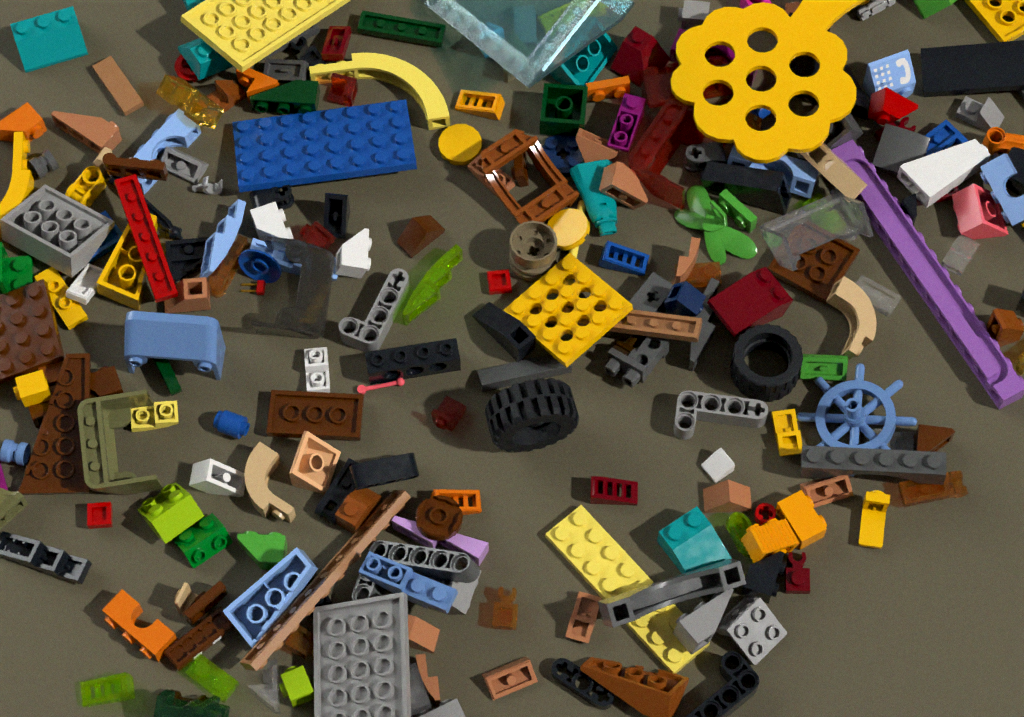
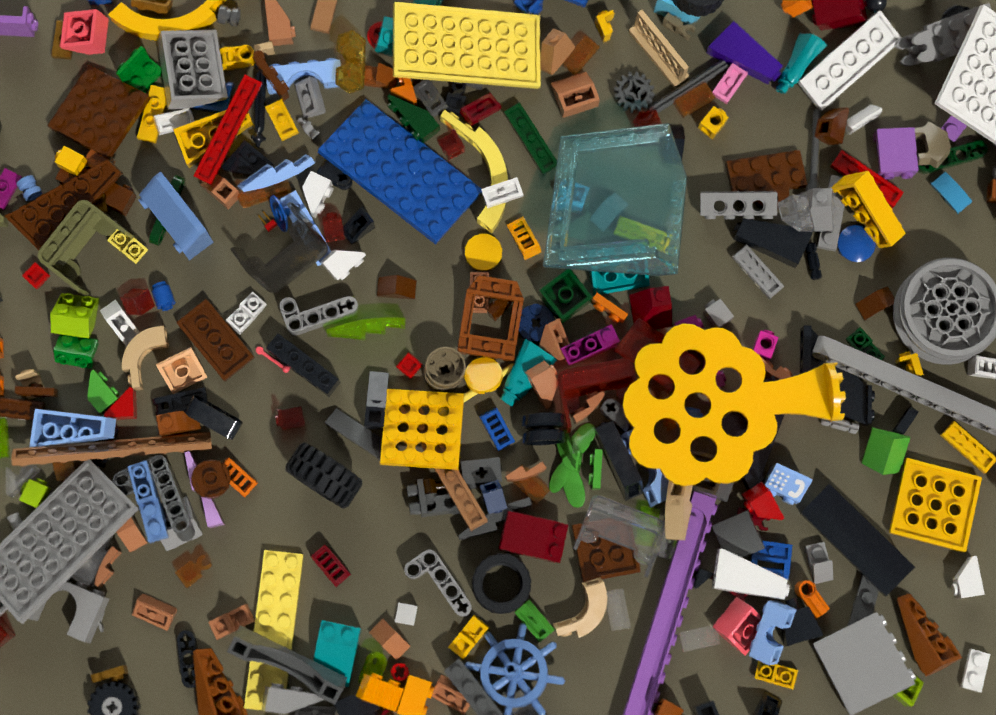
camera: 40 degrees right, 15 degrees up
none -> red slope [103,387,137,420]
none -> clear red panel [120,288,155,315]
none -> yellow plate [265,99,299,141]
none -> white plate [481,177,523,209]
none -> black wheel [521,413,565,446]
none -> nougat slope [572,391,605,425]

